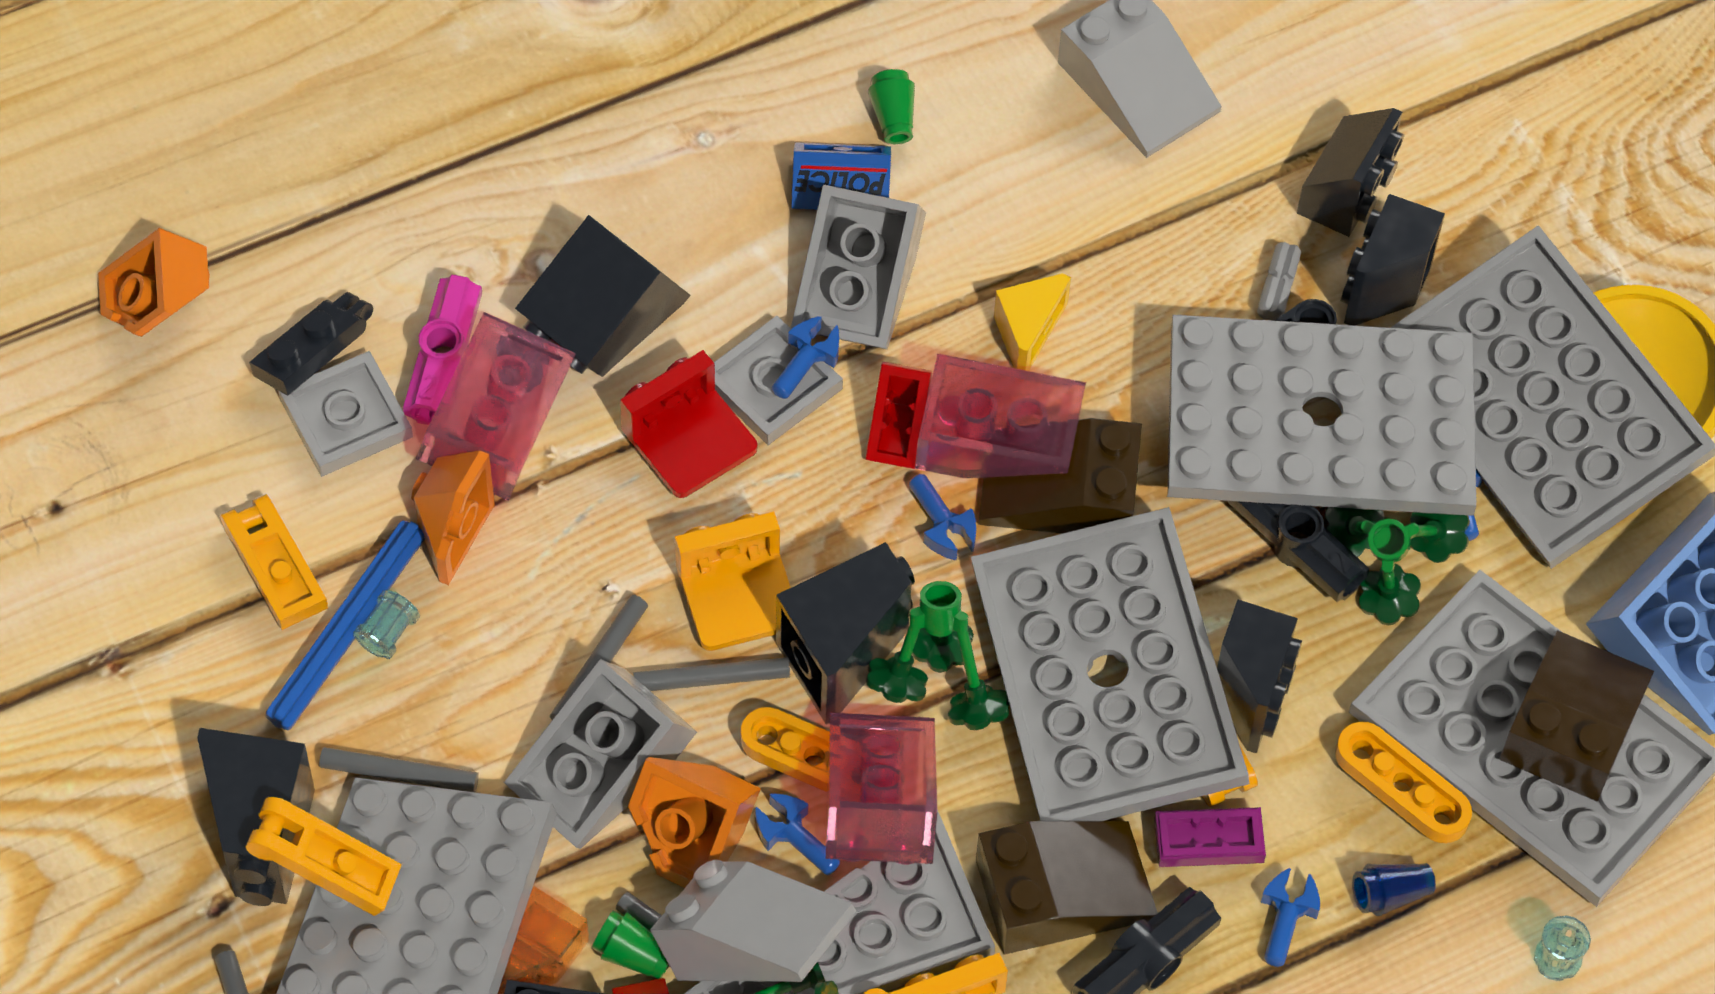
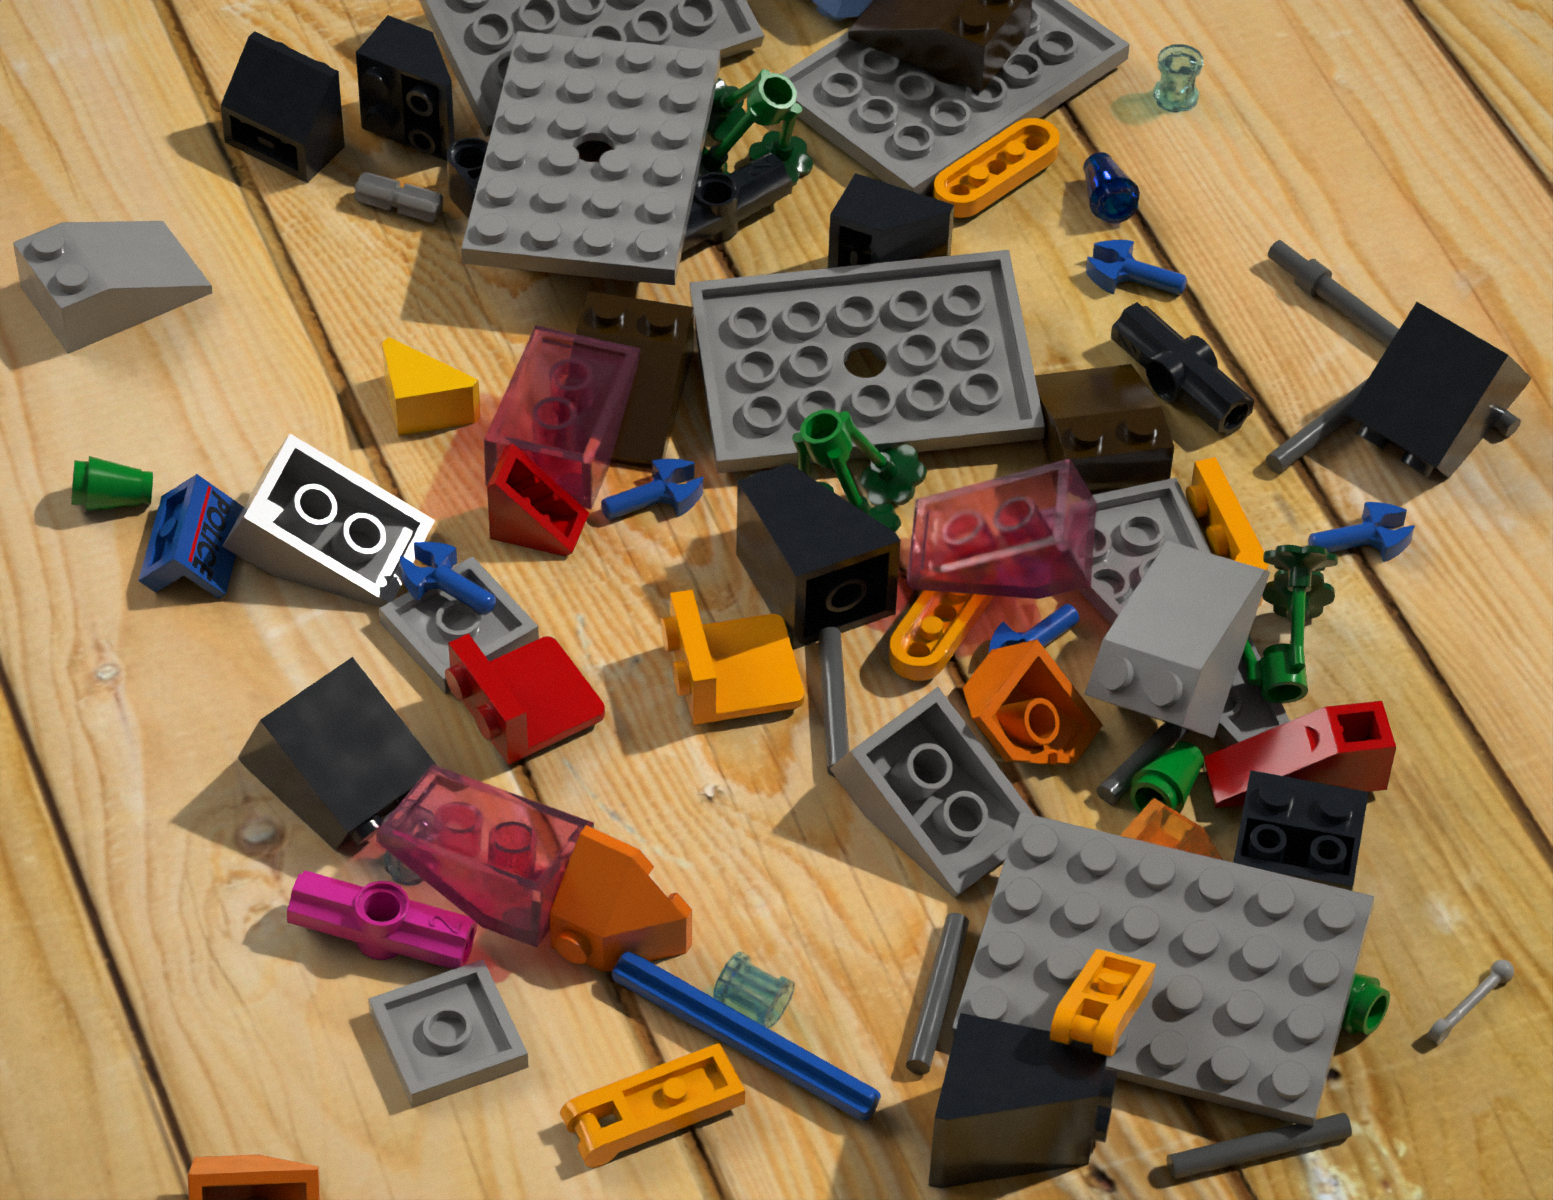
camera: 85 degrees left, 10 degrees down
black hinge [249,292,373,396] -> none
dark grey bar [550,595,648,720] -> none
magenta plate [1154,807,1266,867] -> none

